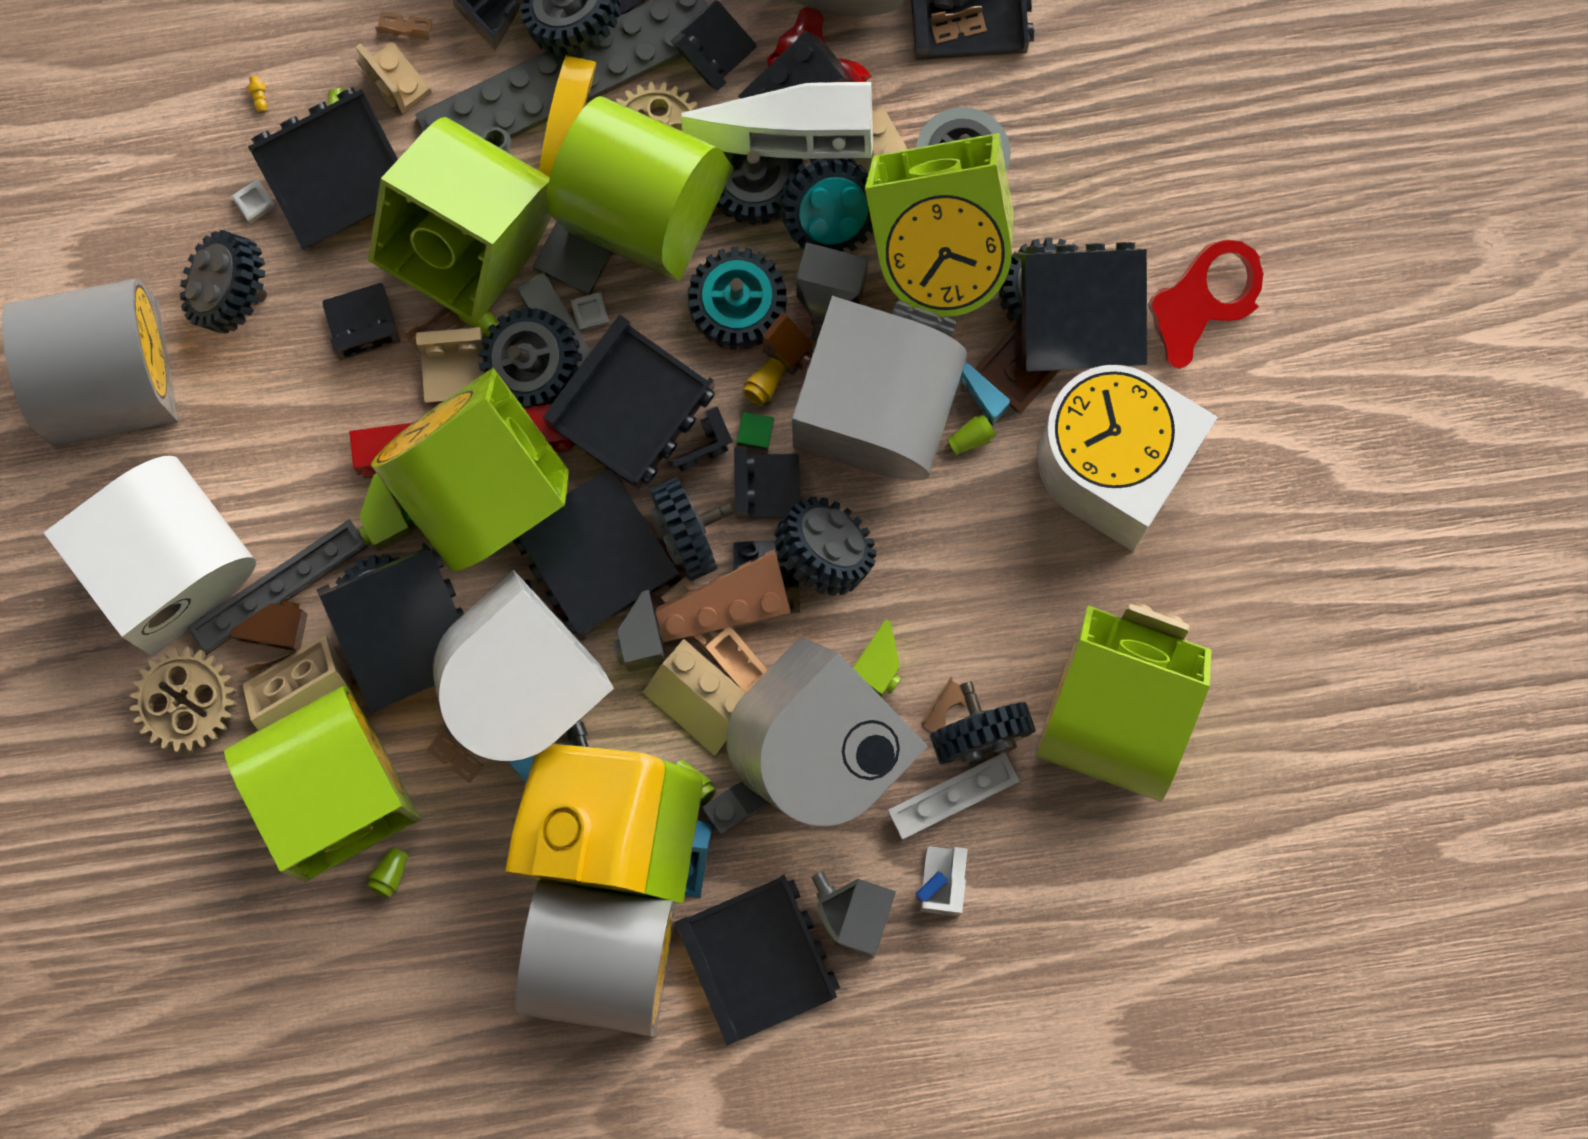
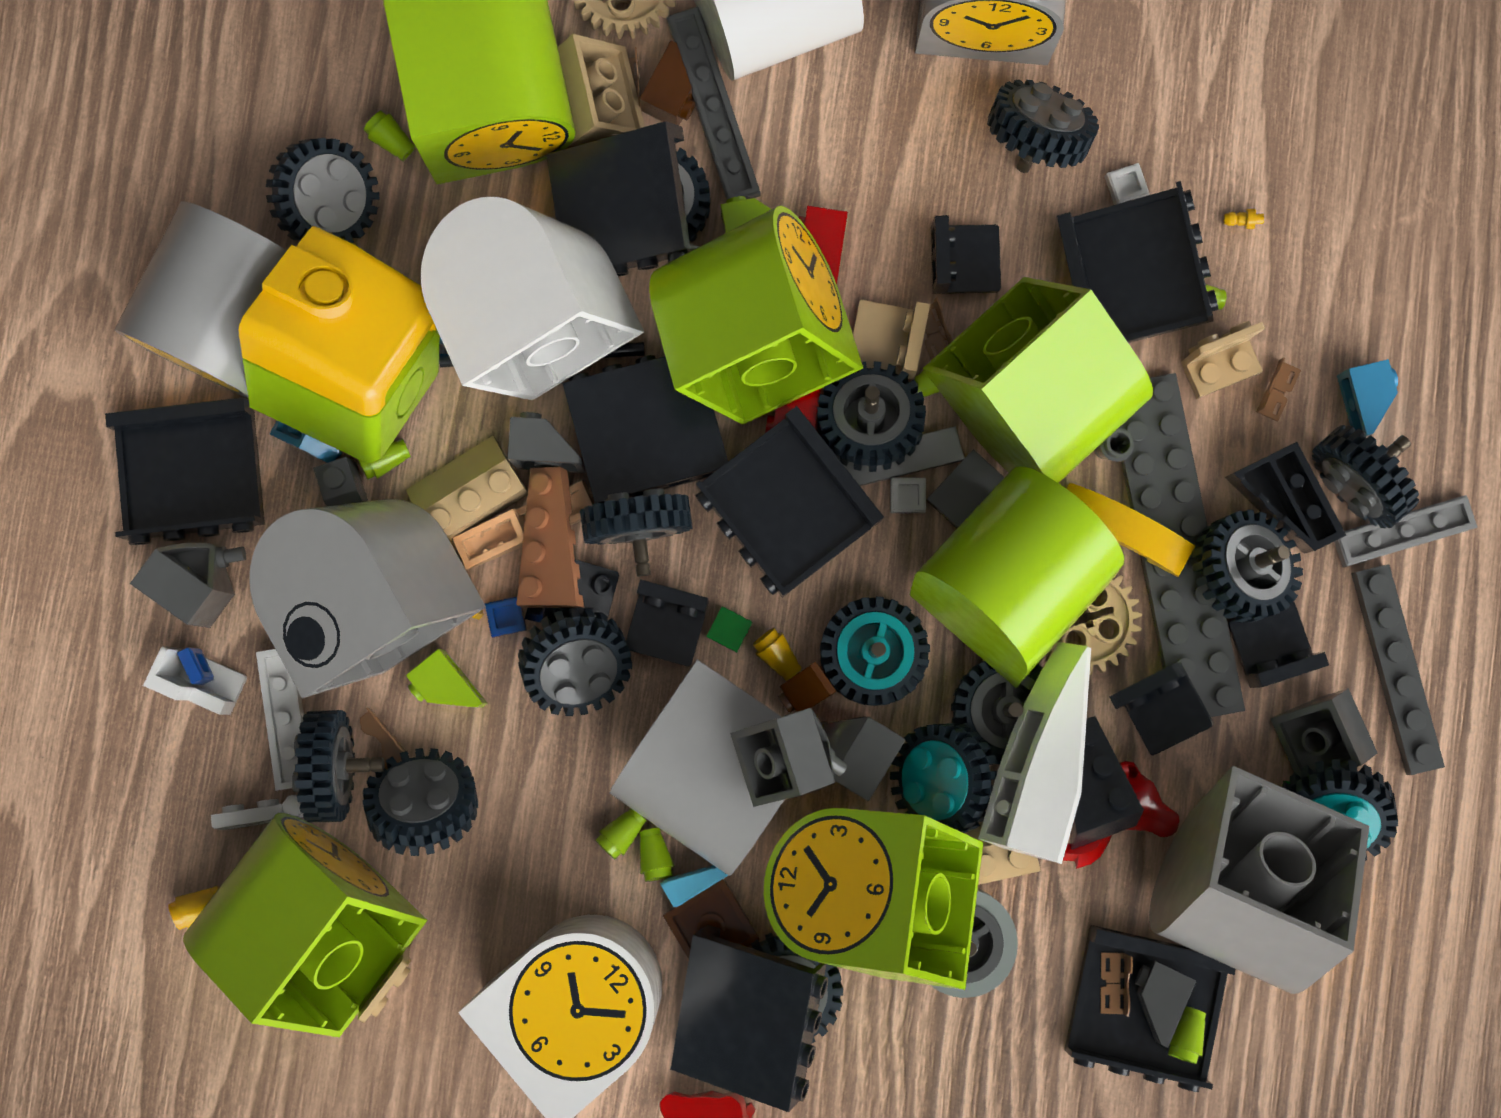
camera: 105 degrees right, 5 degrees up
black bracket [668,406,733,471] -> none
dark grey axle [892,301,956,337] -> none
none -> yellow cone [168,885,220,930]
none -> white hinge [211,795,303,830]
none -> wheel [266,138,380,243]
none -> wheel [362,748,478,856]
none -> blue tile [485,597,527,638]
none -> lime cone [595,808,647,860]
none -> dark grey piece [730,708,847,807]

